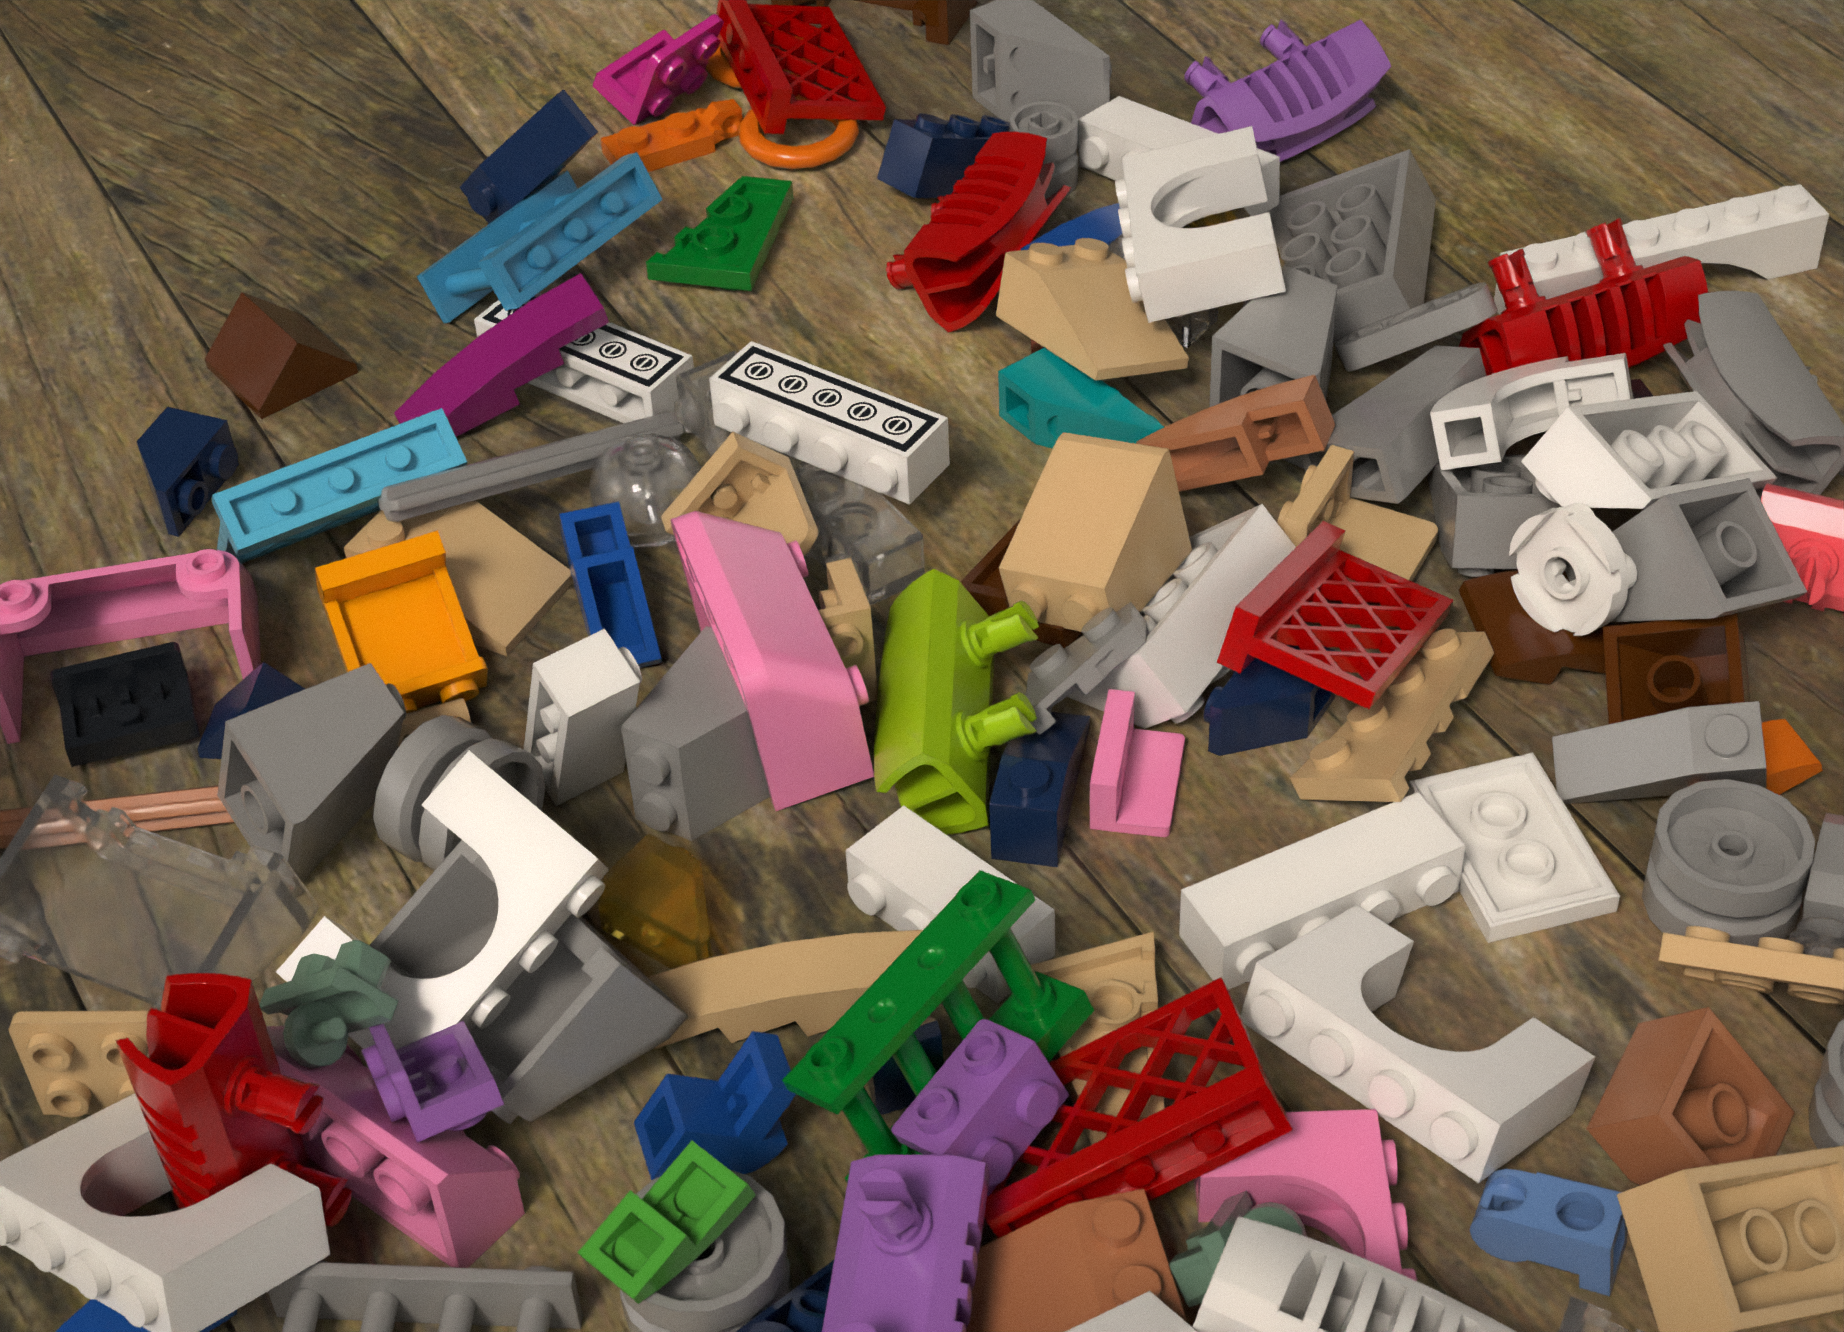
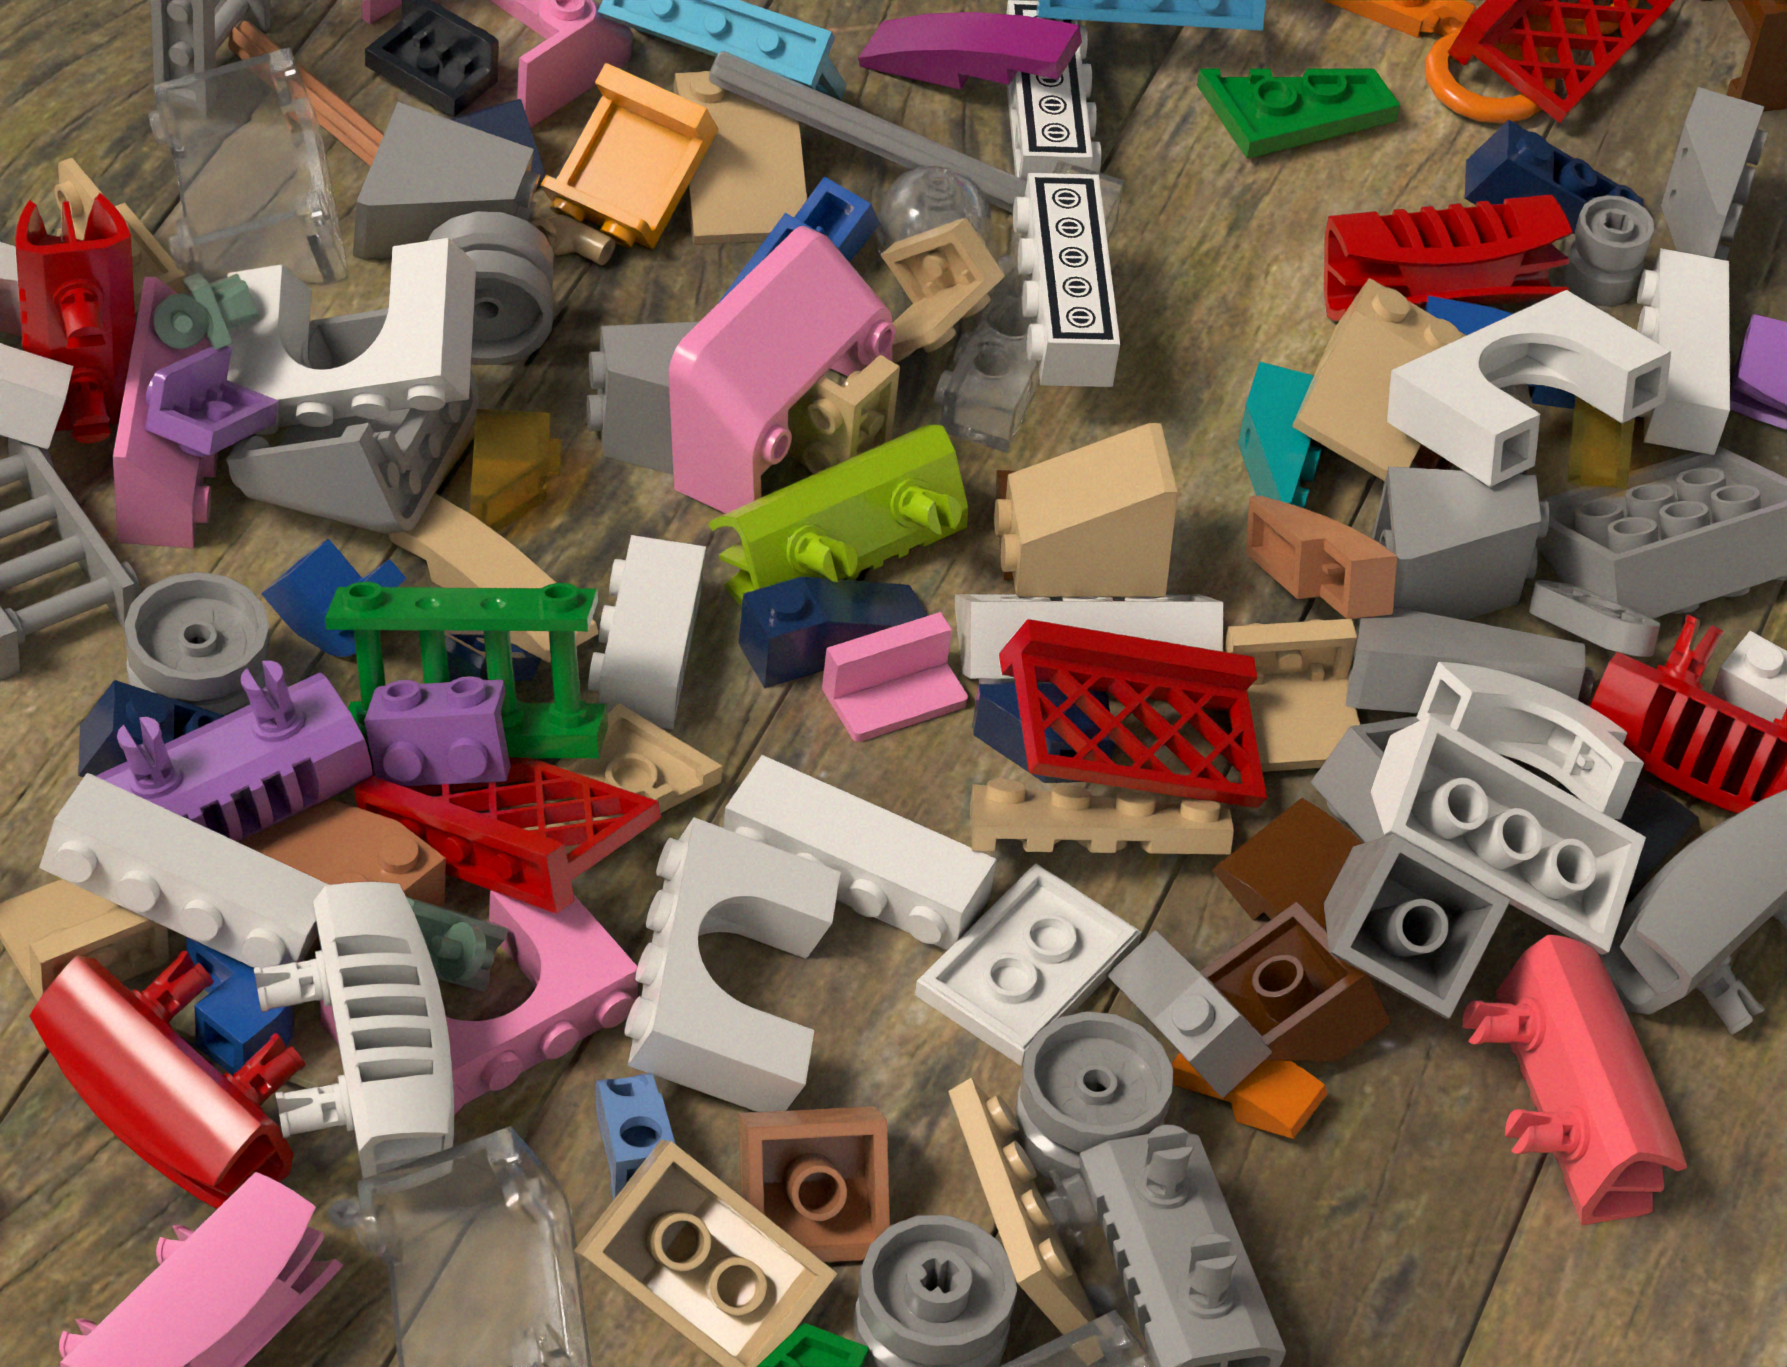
camera: 45 degrees right, 5 degrees up
white brick [524,629,642,806] -> none
bright green slope [577,1141,756,1304] -> none
light grey wing [1026,602,1146,735] -> none
white plate [1509,503,1637,636] -> none

